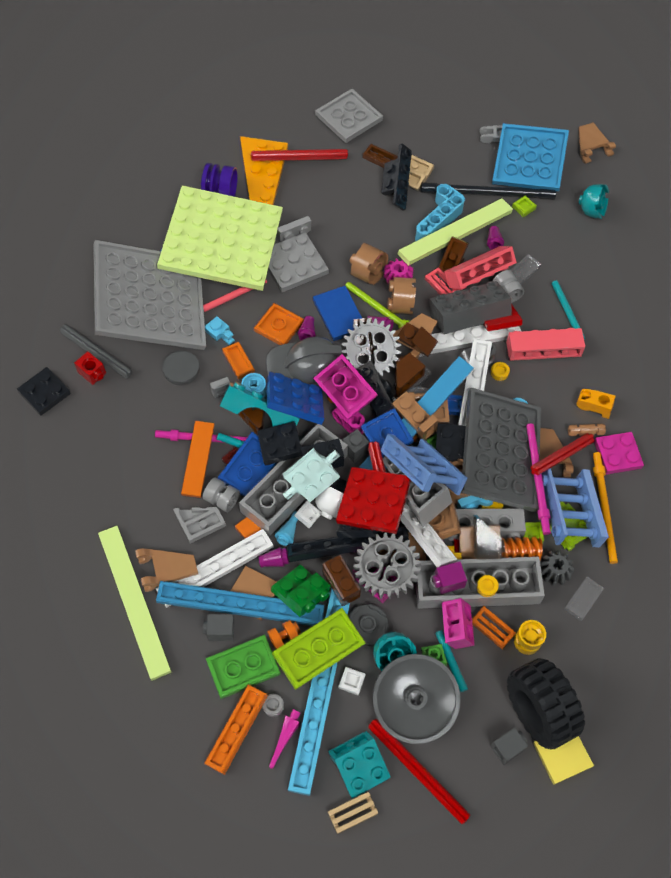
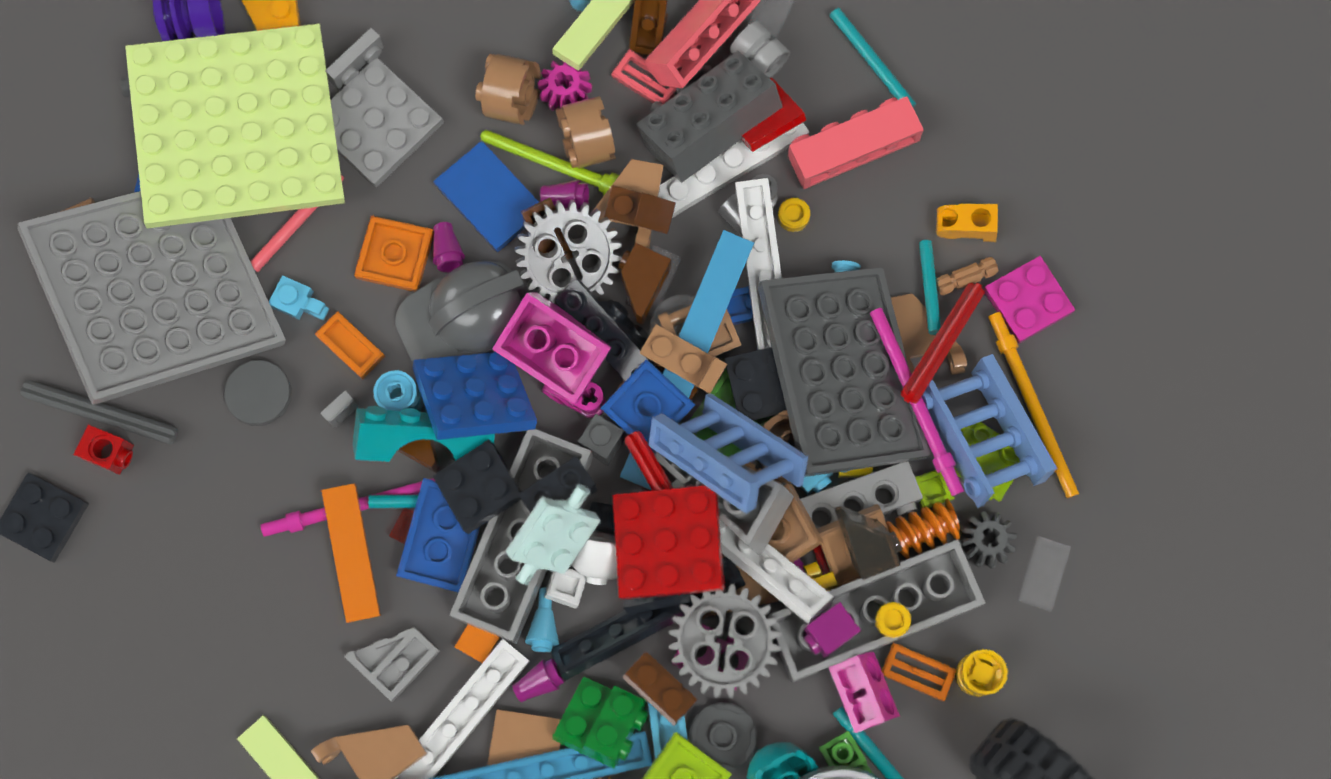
camera: 15 degrees left, 15 degrees up
light grey wheel [203,477,240,513] -> none
none -> teal bar [919,240,941,335]

